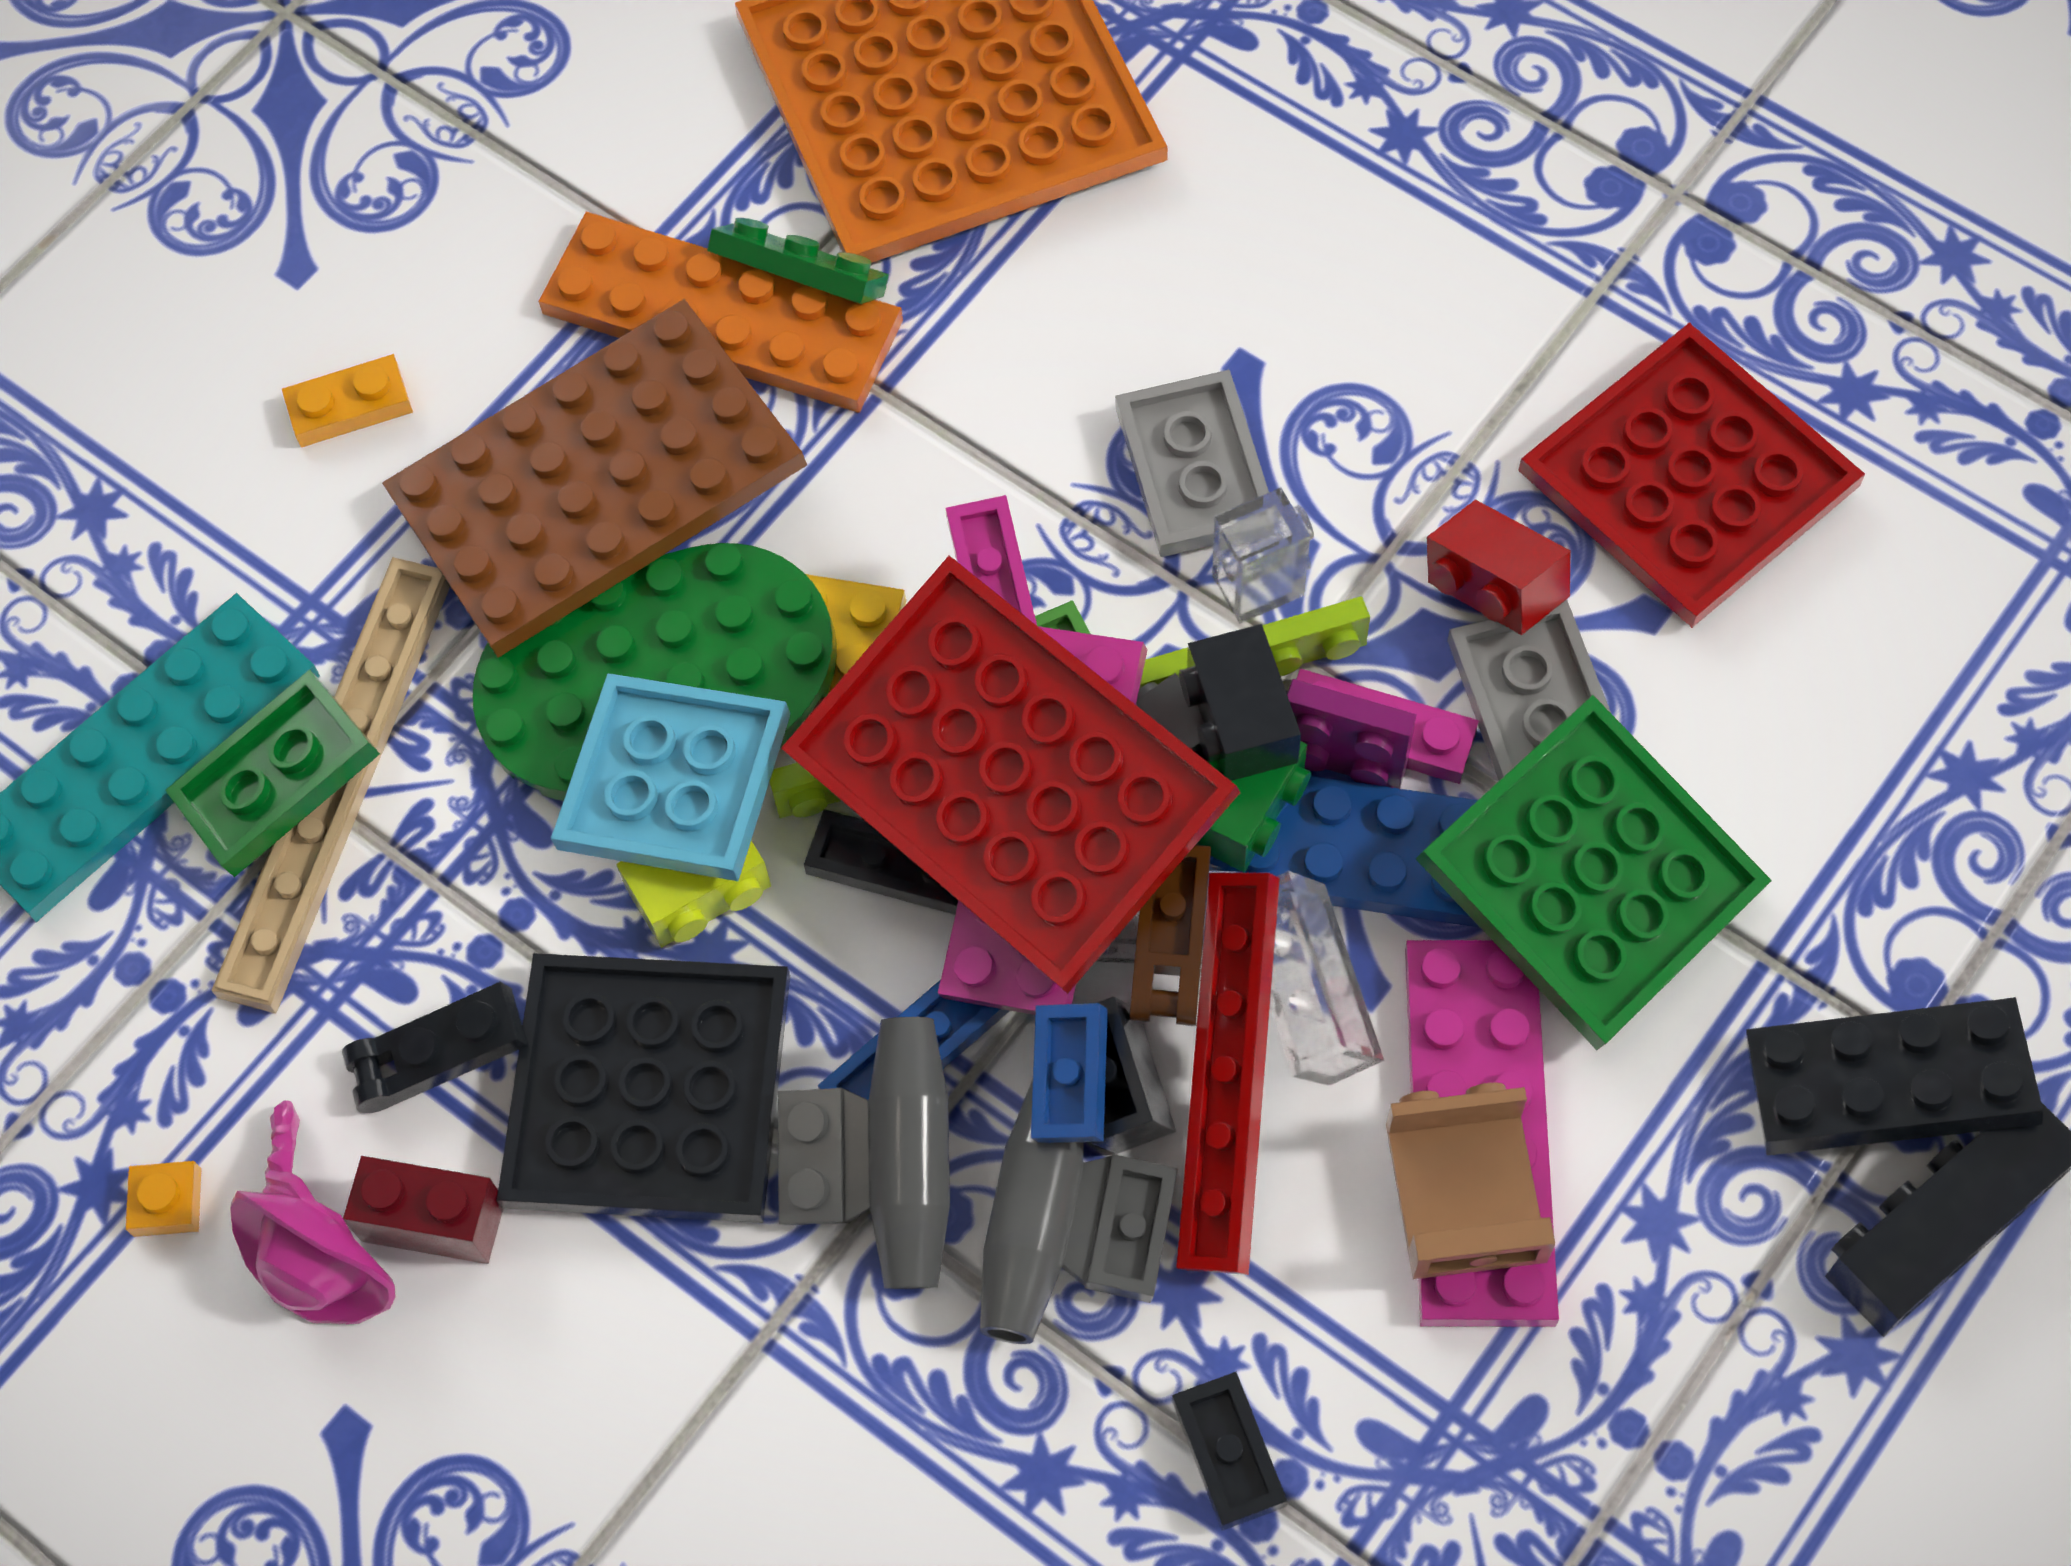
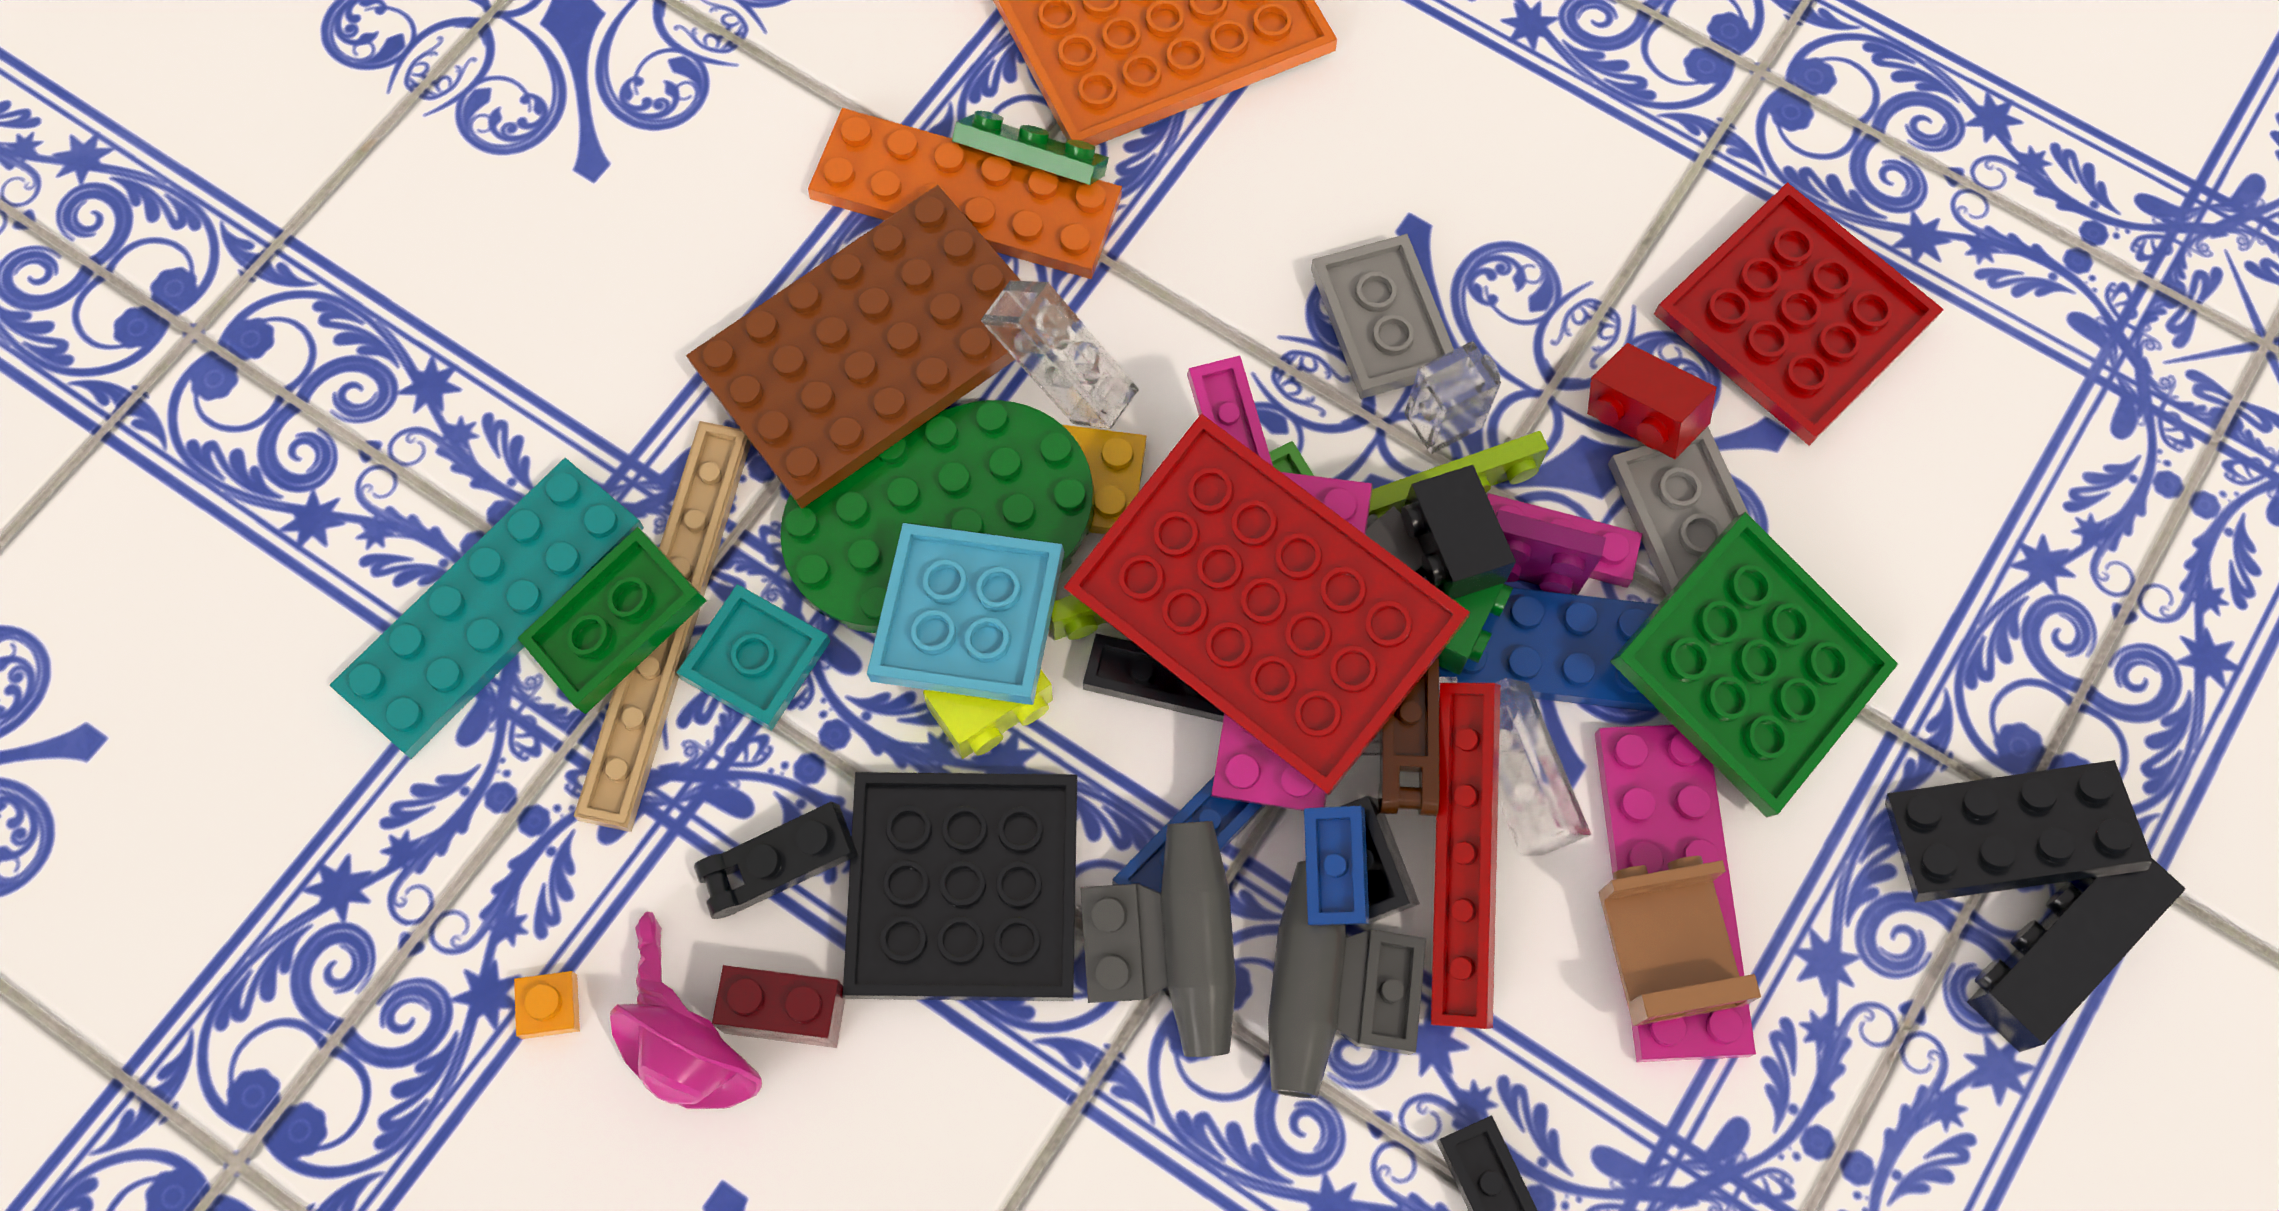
camera: 10 degrees left, 5 degrees up
light orange plate [282,354,413,448] -> none
none -> teal plate [676,584,831,731]
none -> clear brick [981,280,1139,429]

